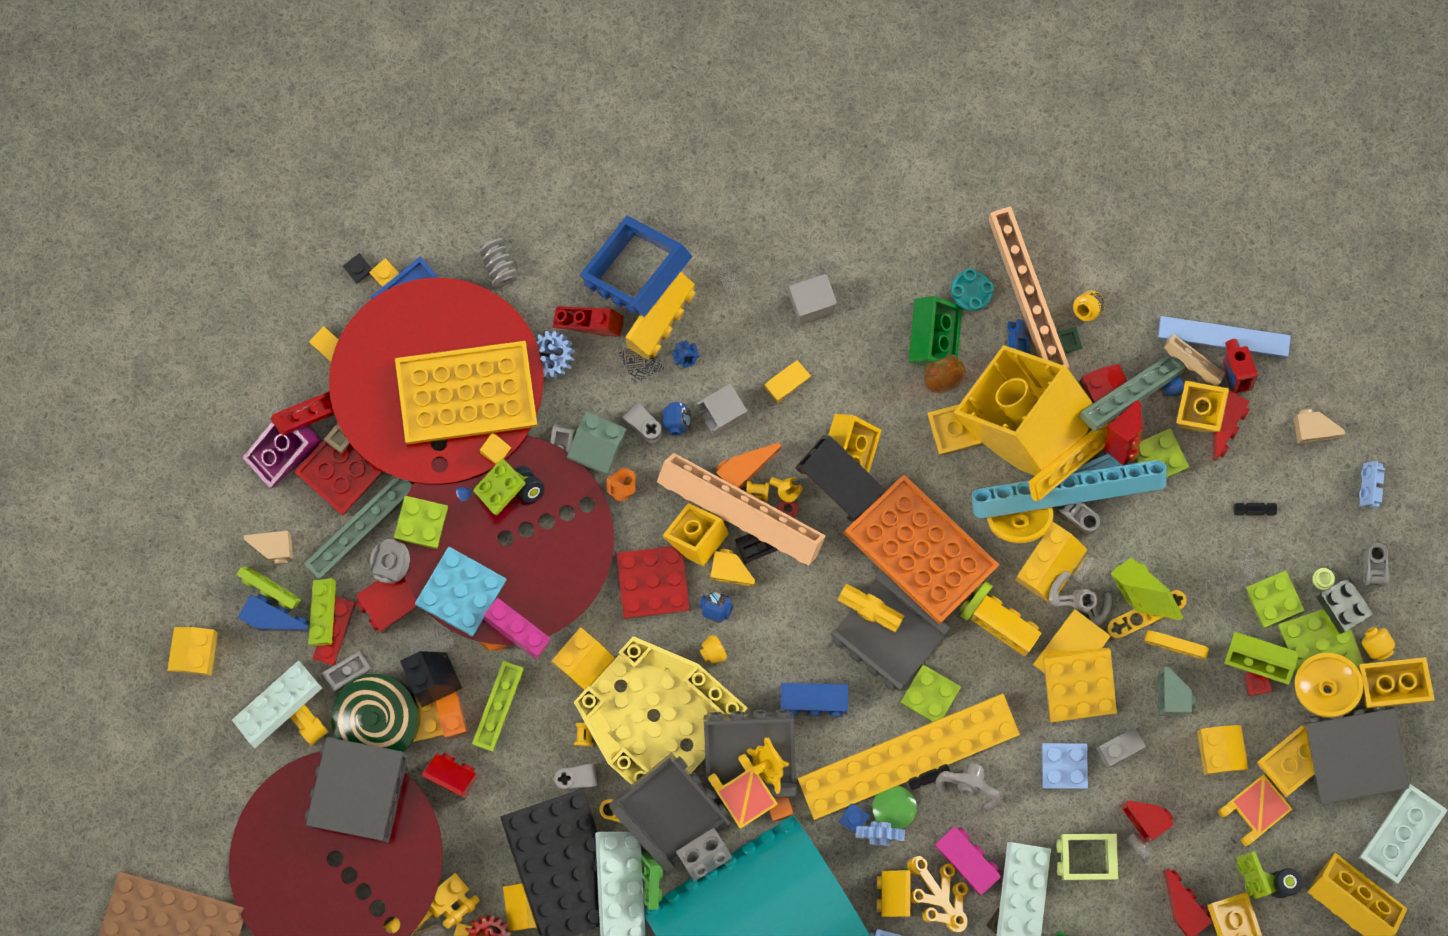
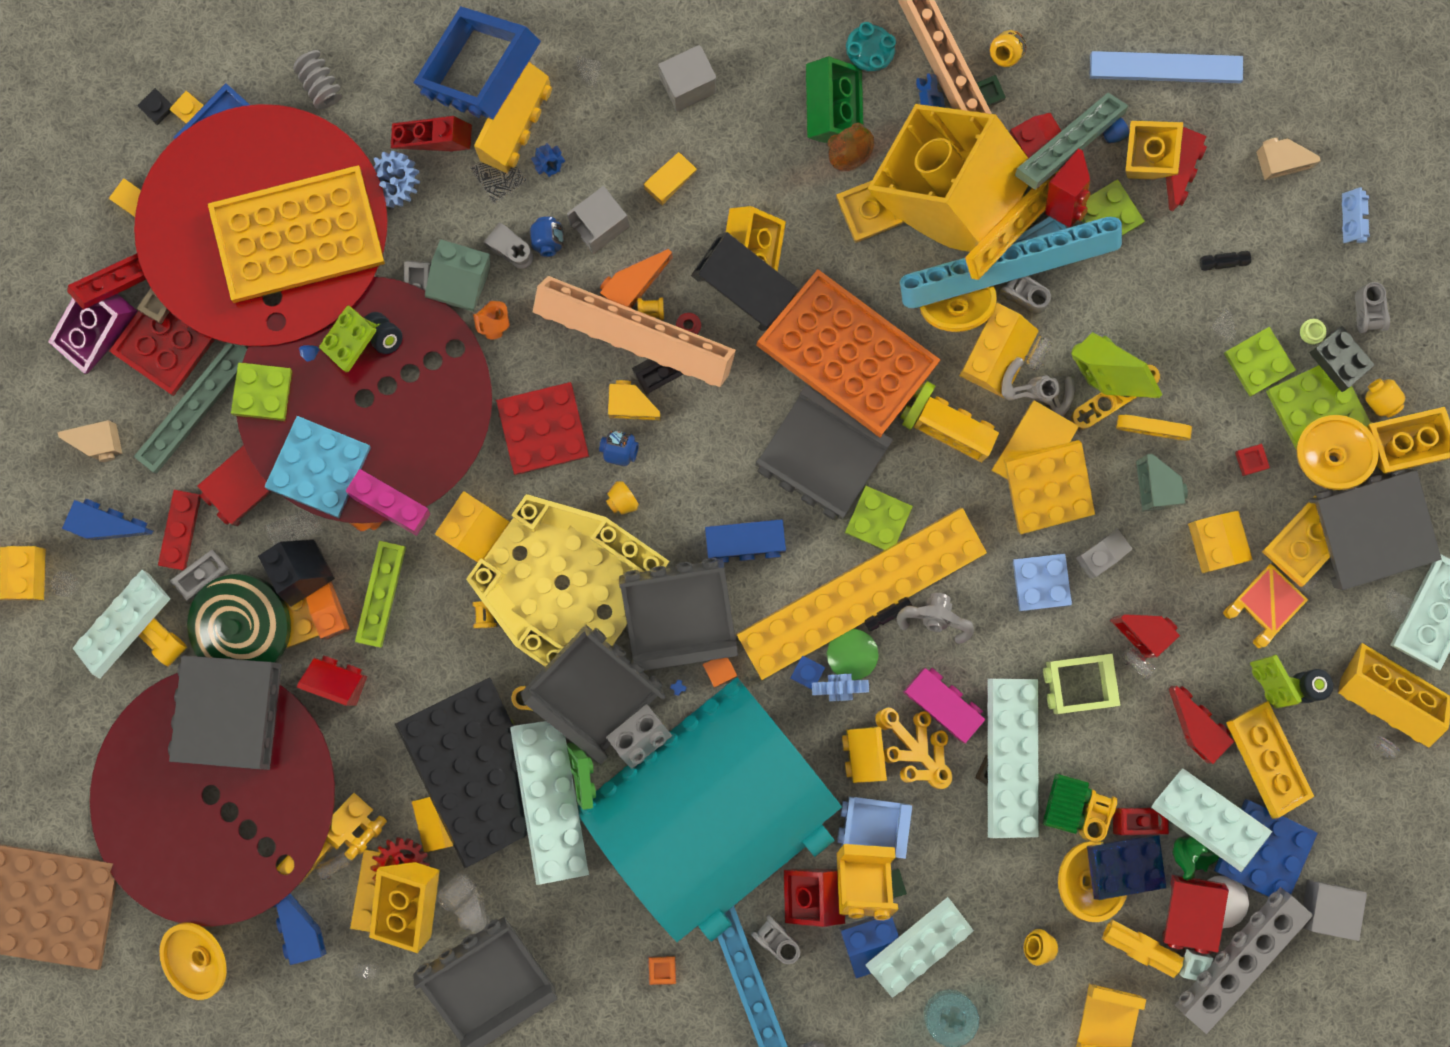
camera: 10 degrees left, 5 degrees up
lime plate [237,566,303,610] -> none
lime plate [308,578,336,647] -> none
light grey tile [370,539,410,584] -> none
yellow slope [480,433,511,464] -> none
light grey piece [554,764,598,790] -> none
yellow slope [662,503,729,566] -> none
coral flag [708,754,778,829] -> none
yellow piece [747,737,789,794] -> none
yellow piece [769,476,803,502] -> none
yellow piece [837,583,904,633] -> none
tan plate [1164,334,1225,386] -> none
red torso [1223,339,1258,394] -> none
lime brick [1224,631,1299,685] -> none

